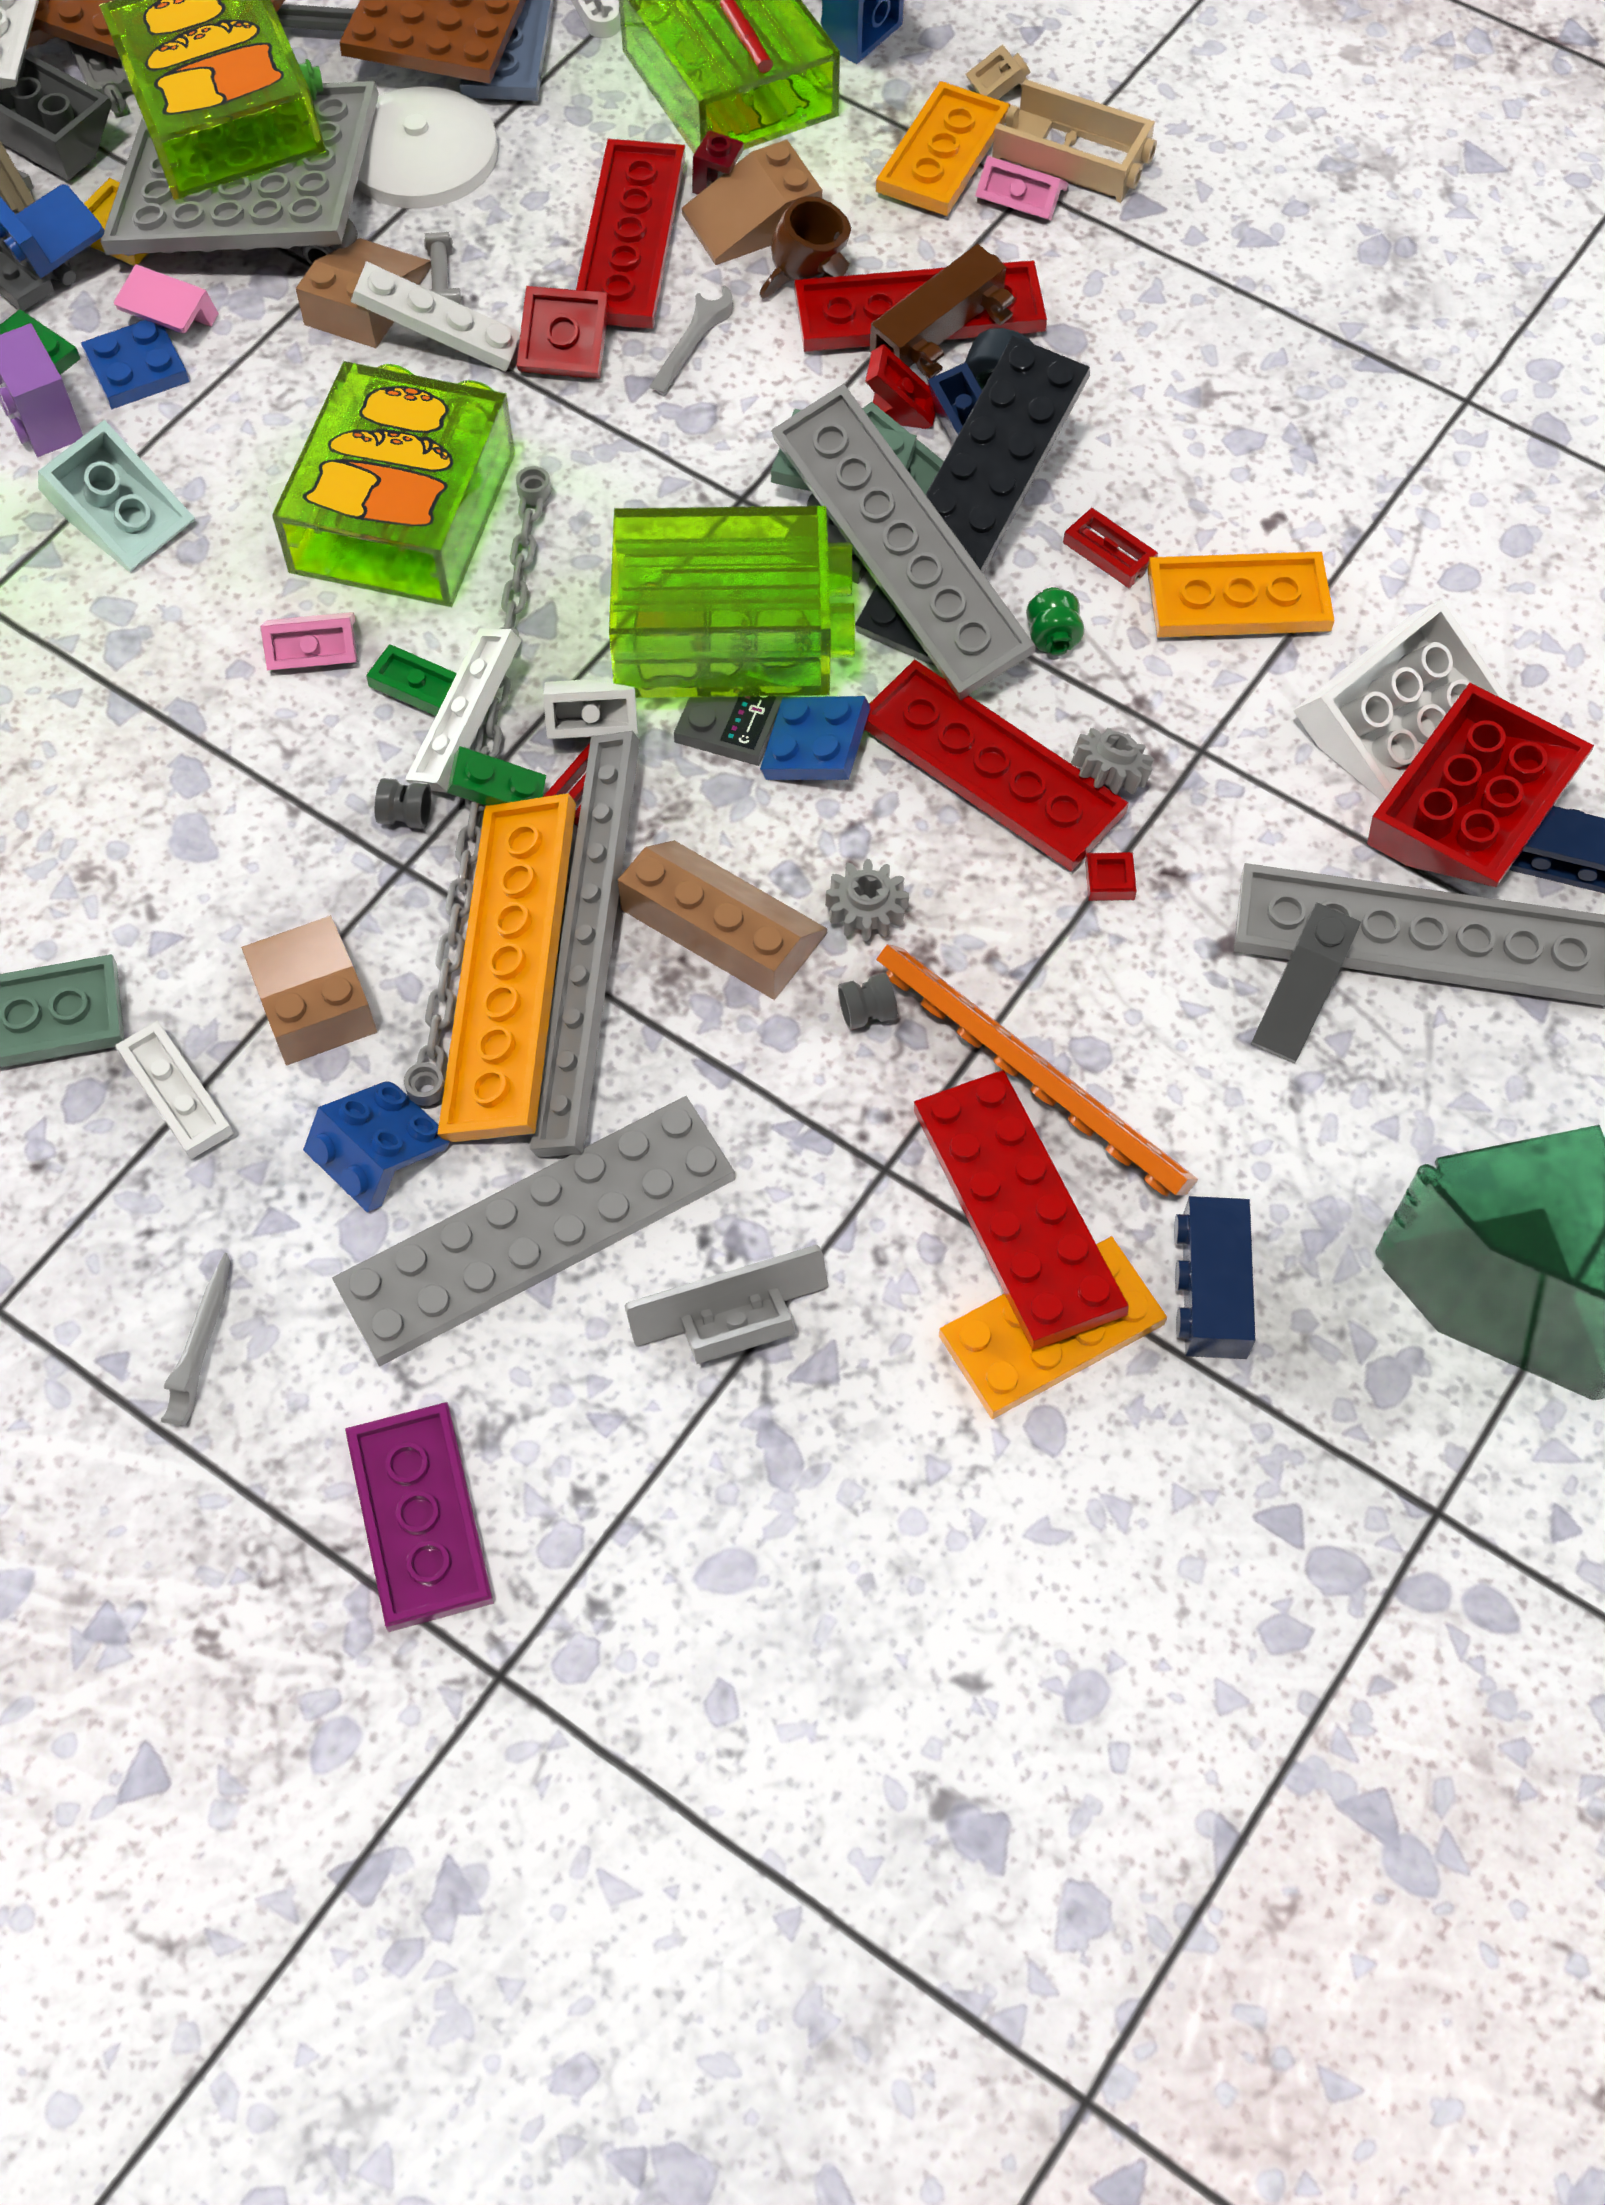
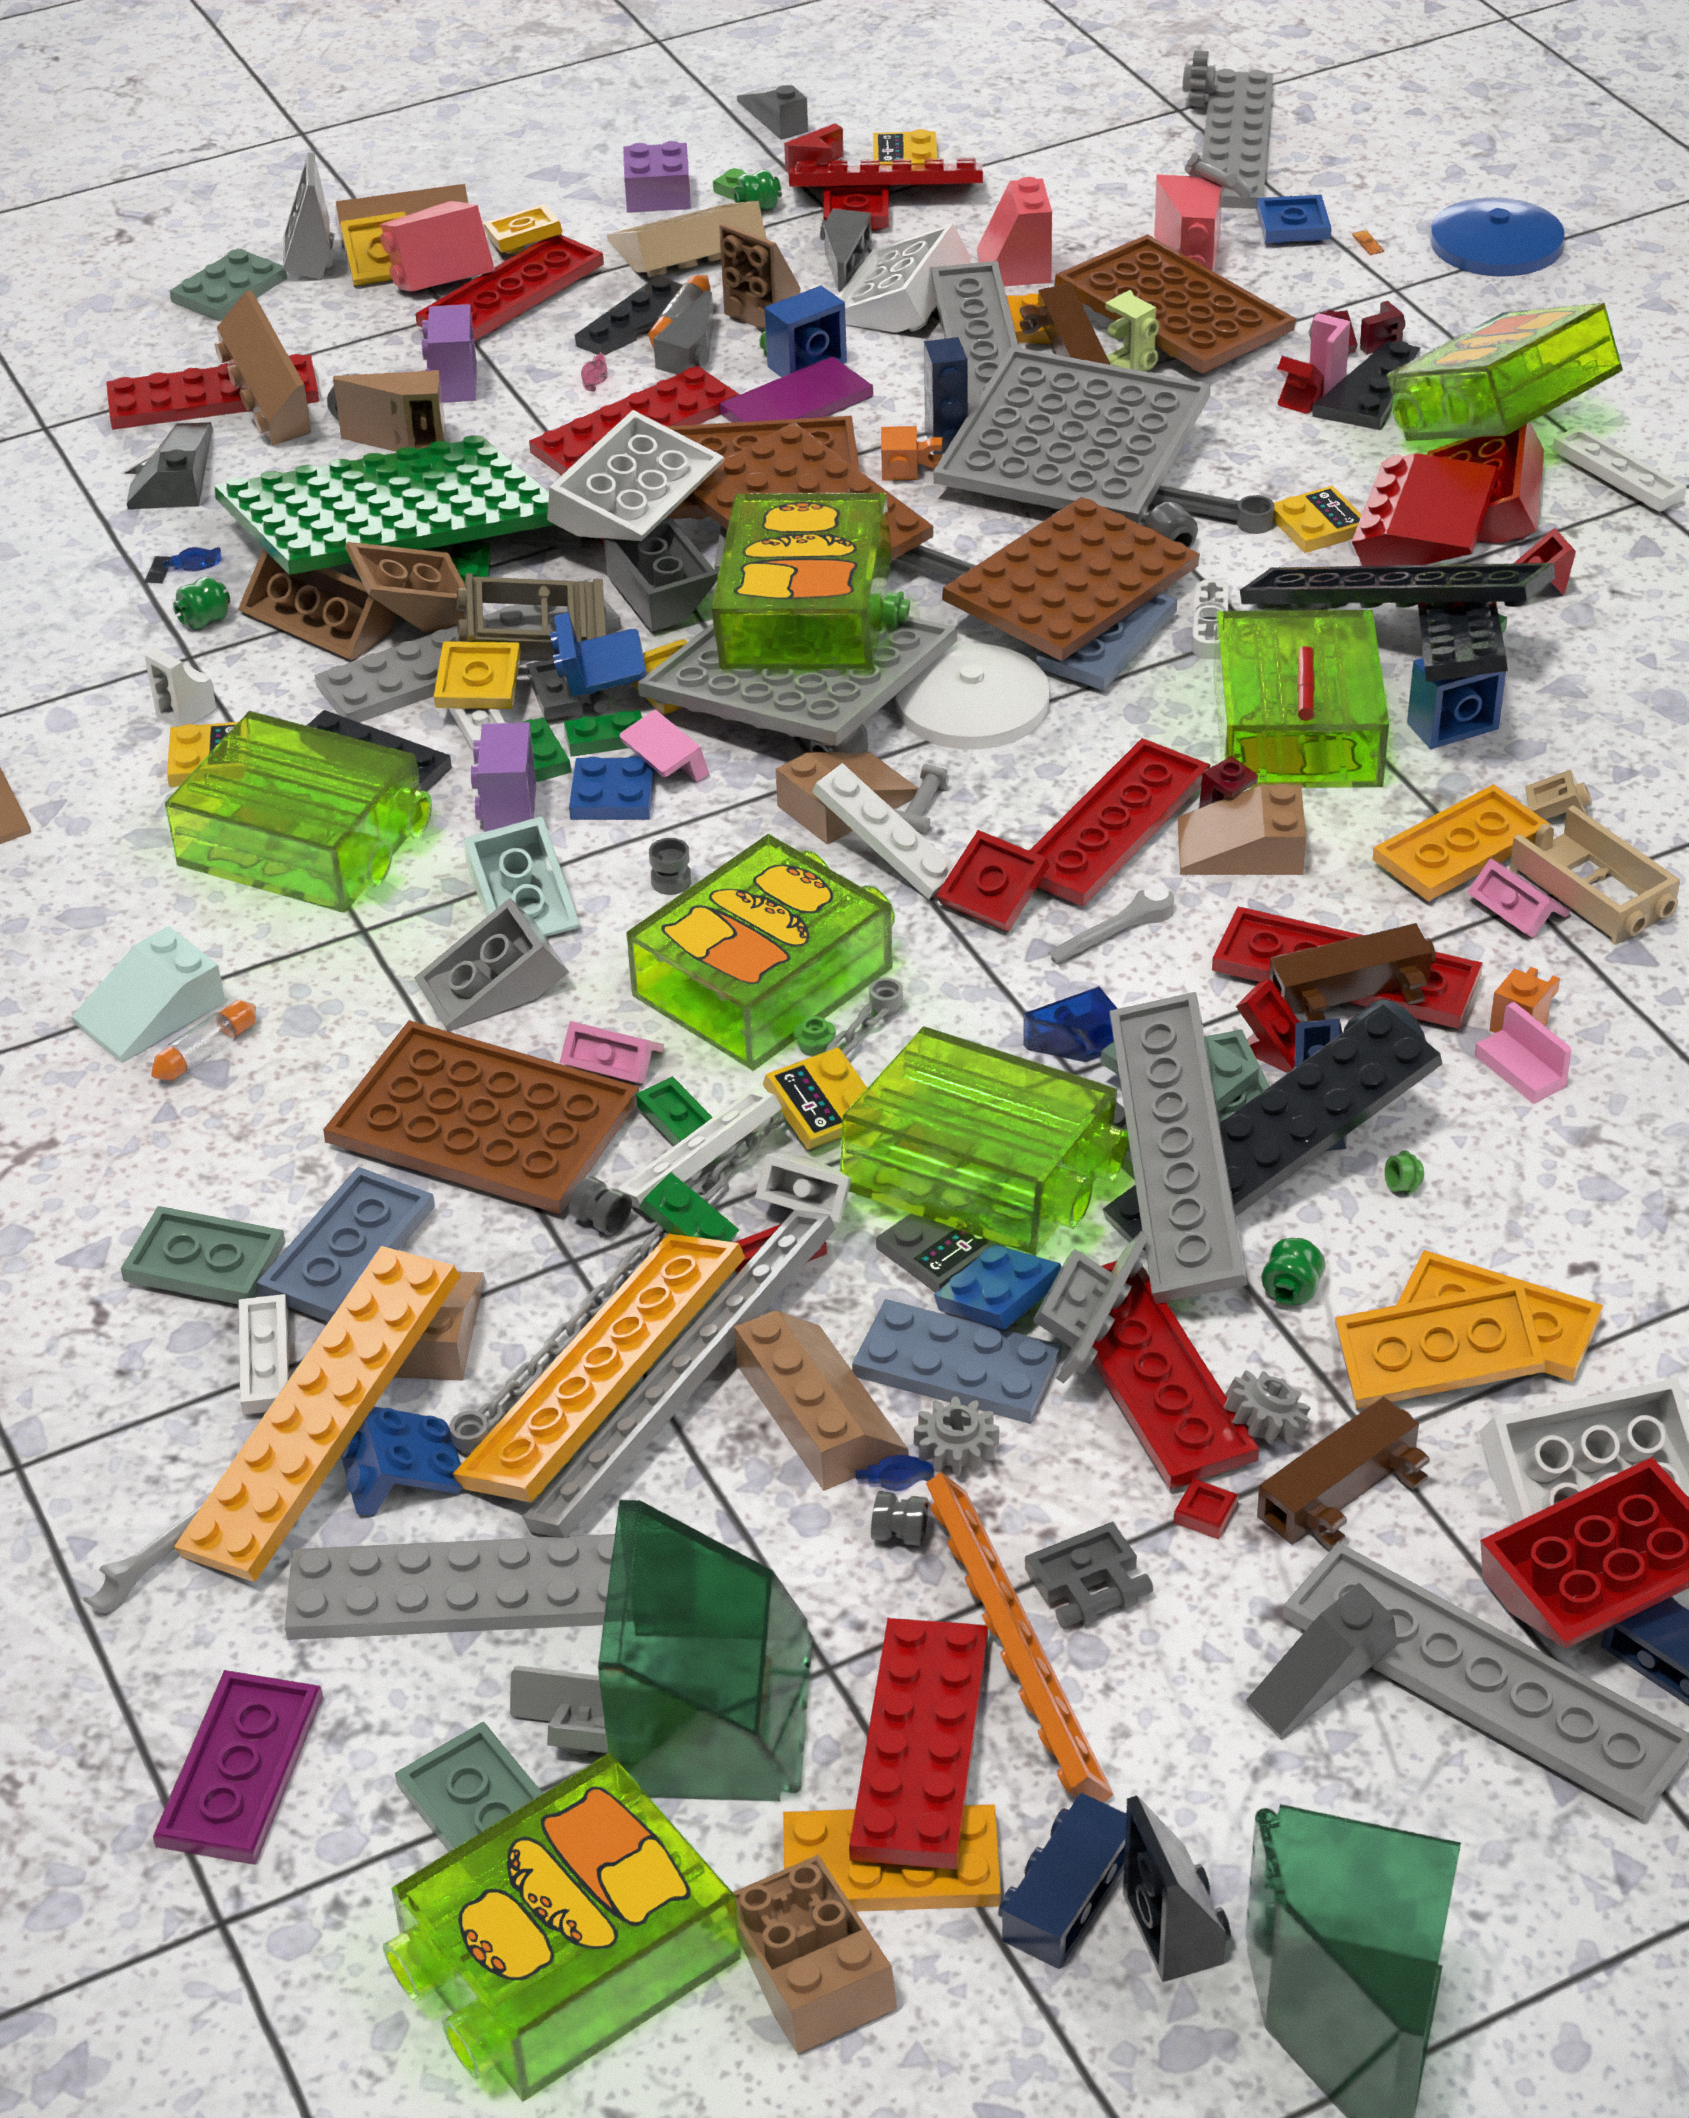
camera: 30 degrees right, 20 degrees down
reddish brown piece [759,196,851,299] -> none
red tile [1063,507,1158,588] -> none
none -> light orange plate [174,1246,461,1582]
none -> sand blue plate [257,1167,435,1322]
none -> dark orange plate [323,1020,639,1214]
none -> clear neon green brick [383,1753,741,2102]
none -> sand green plate [395,1721,558,1891]
none -> light grey slope [414,898,569,1031]
none -> green plate [563,710,642,757]
none -> clear green windscreen [598,1500,813,1802]
none -> dark grey wheel [649,838,691,895]
none -> medium nougat slope [721,1855,897,2054]
none -> yellow plate [762,1047,884,1150]
none -> bright green plate [793,1016,836,1055]
none -> sand blue plate [852,1299,1062,1424]
none -> clear blue piece [855,1455,934,1491]
none -> clear blue slope [1023,986,1118,1062]
none -> dark grey plate [1025,1521,1154,1628]
none -> light grey bracket [1033,1231,1149,1384]
none -> black slope [1123,1795,1231,1982]
none -> reddish brown brick [1257,1396,1430,1550]
none -> light orange plate [1335,1280,1545,1409]
none -> bright green plate [1384,1150,1424,1195]
none -> bright pink panel [1475,1002,1572,1104]
none -> orange brick [1489,967,1560,1033]

